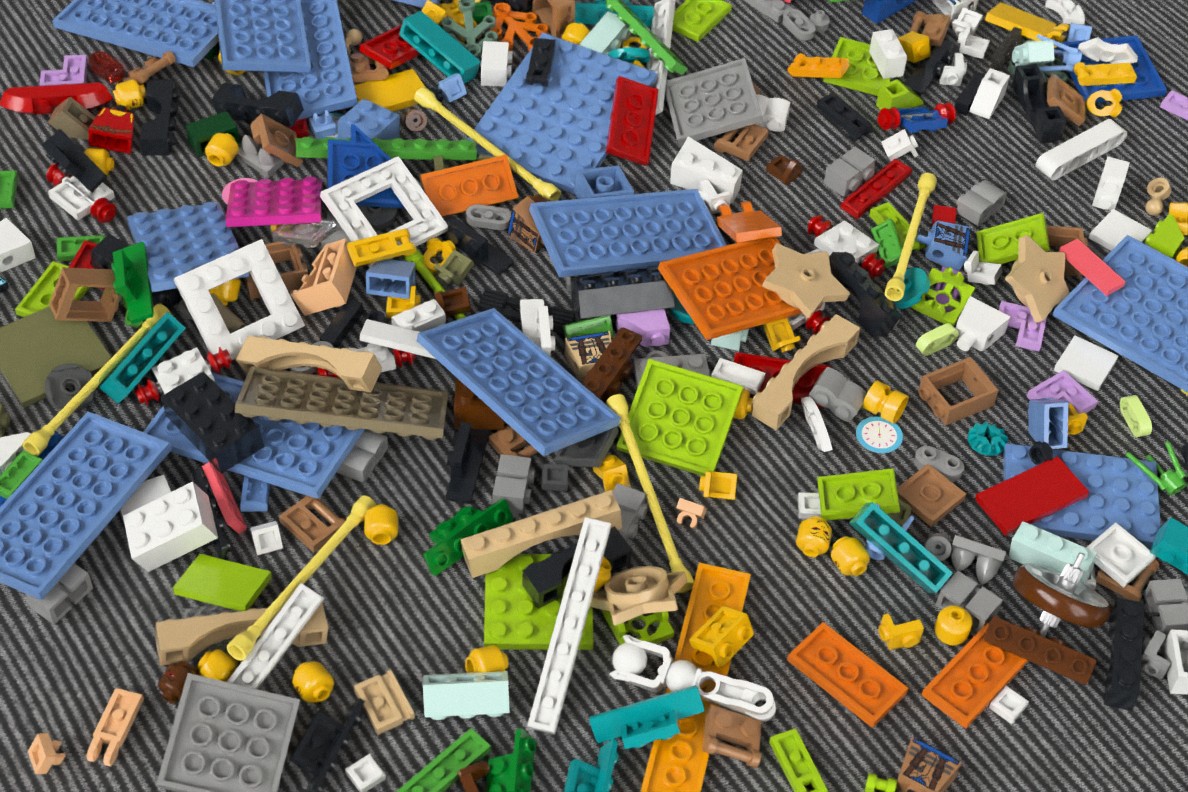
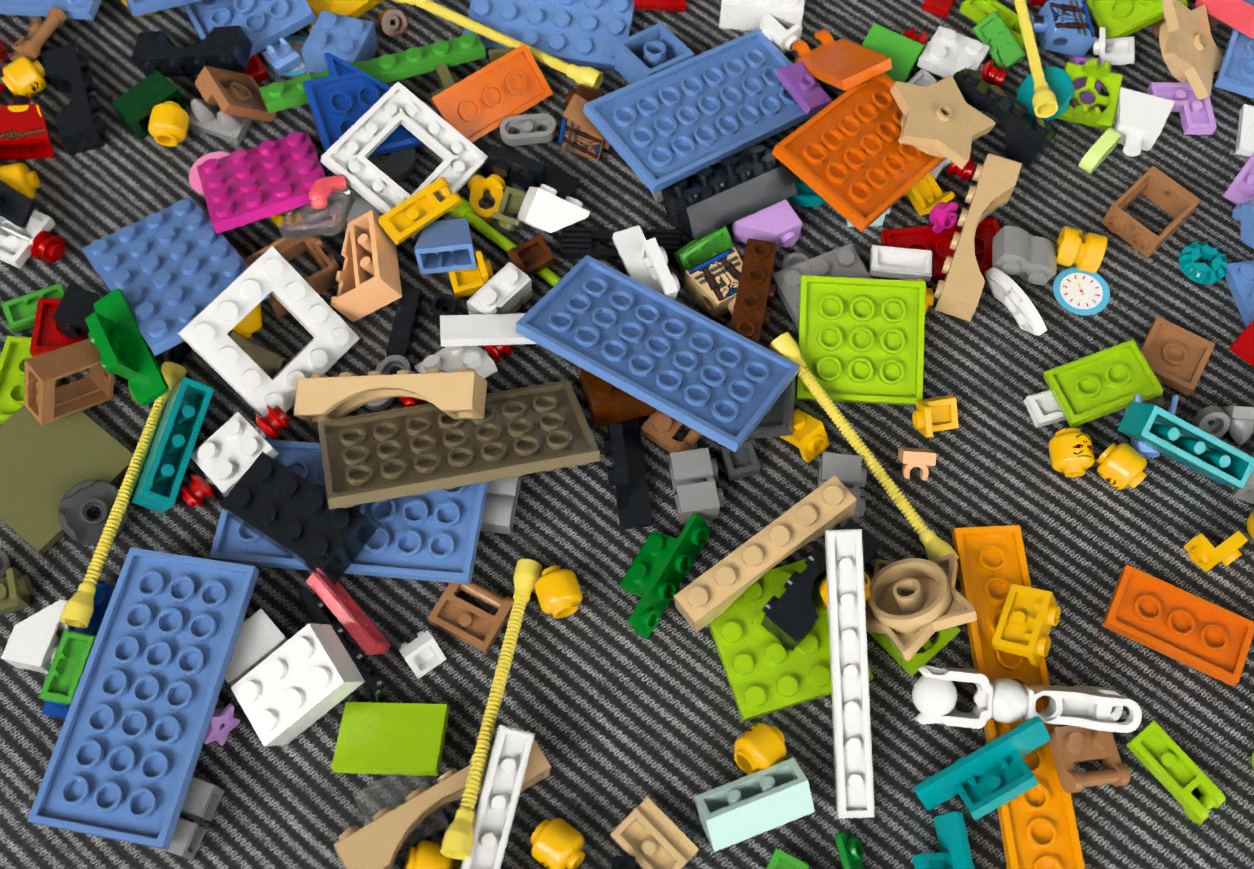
camera: 15 degrees left, 15 degrees up
medium blue plate [240,476,270,512] -> none
light grey plate [914,446,964,482] -> none
none -> lavender plate [203,703,240,746]
none -> coral arm [308,174,346,209]
none -> white slope [516,184,590,233]
none -> medium lavender plate [776,61,833,115]
none -> bright green tile [861,23,924,83]
none -> dark pink plate [929,201,958,234]

